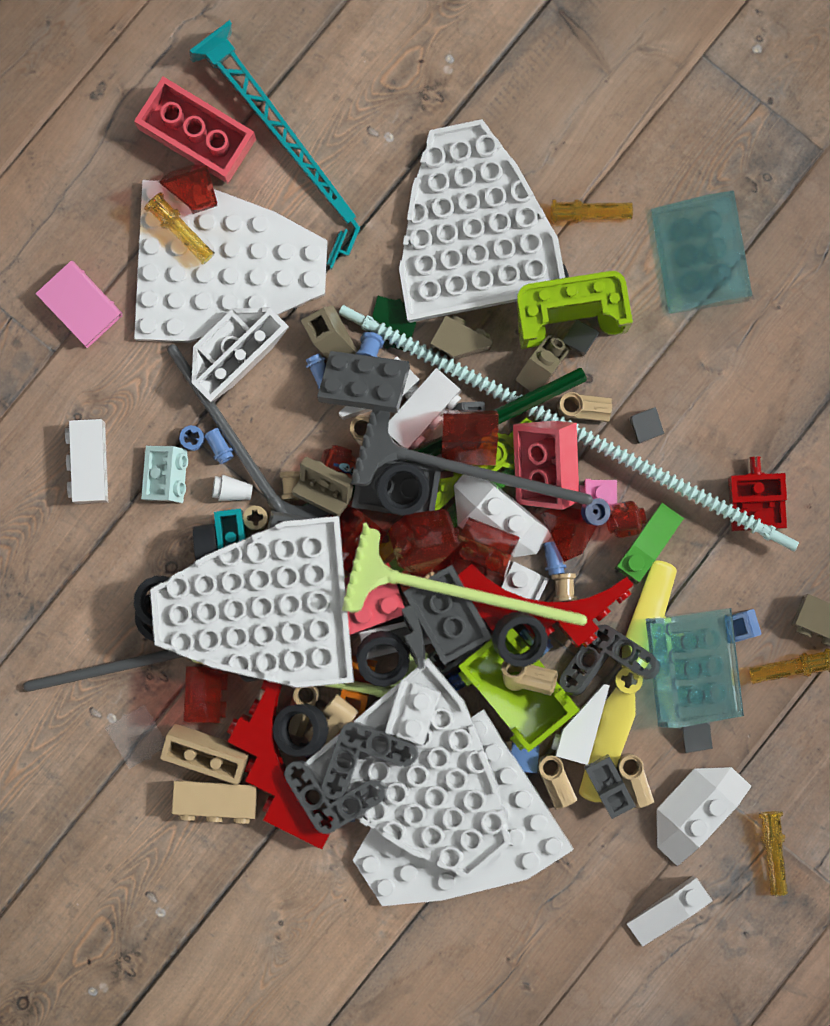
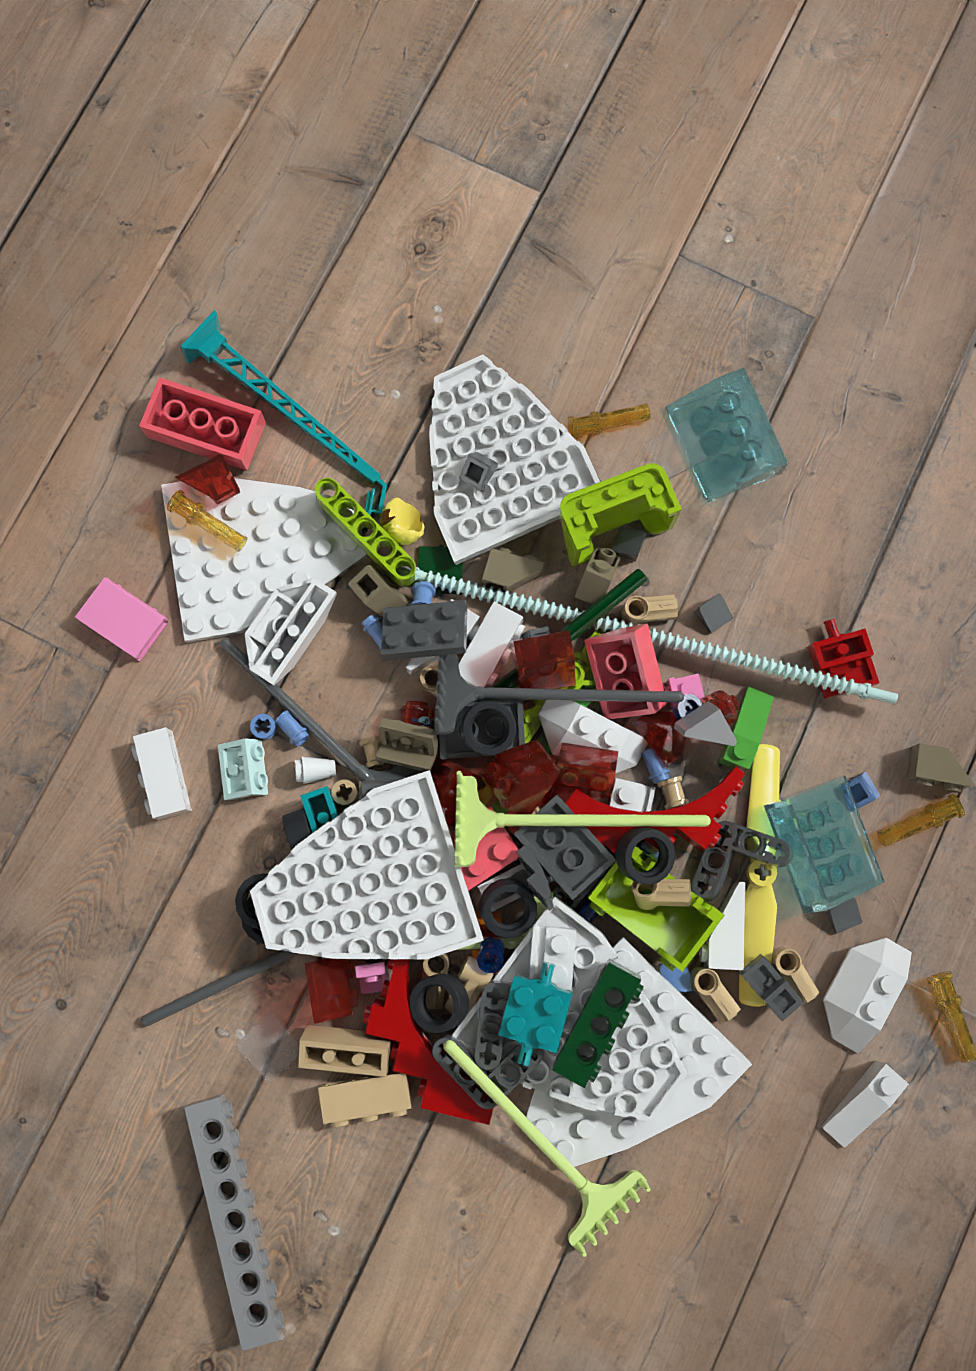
camera: 15 degrees left, 5 degrees down
none -> light grey brick [184,1094,285,1351]
none -> lime beam [315,477,416,587]
none -> bright pink bracket [355,961,389,994]
none -> light yellow hair [380,497,425,545]
none -> yellowish green piece [444,1040,651,1257]
none -> dark grey slope [459,452,499,491]
none -> clear blue bush [477,937,505,973]
none -> teal plate [499,962,573,1066]
none -> dark green brick [552,958,644,1088]
none -> clear piece [645,420,707,479]
none -> light grey slope [674,701,737,746]

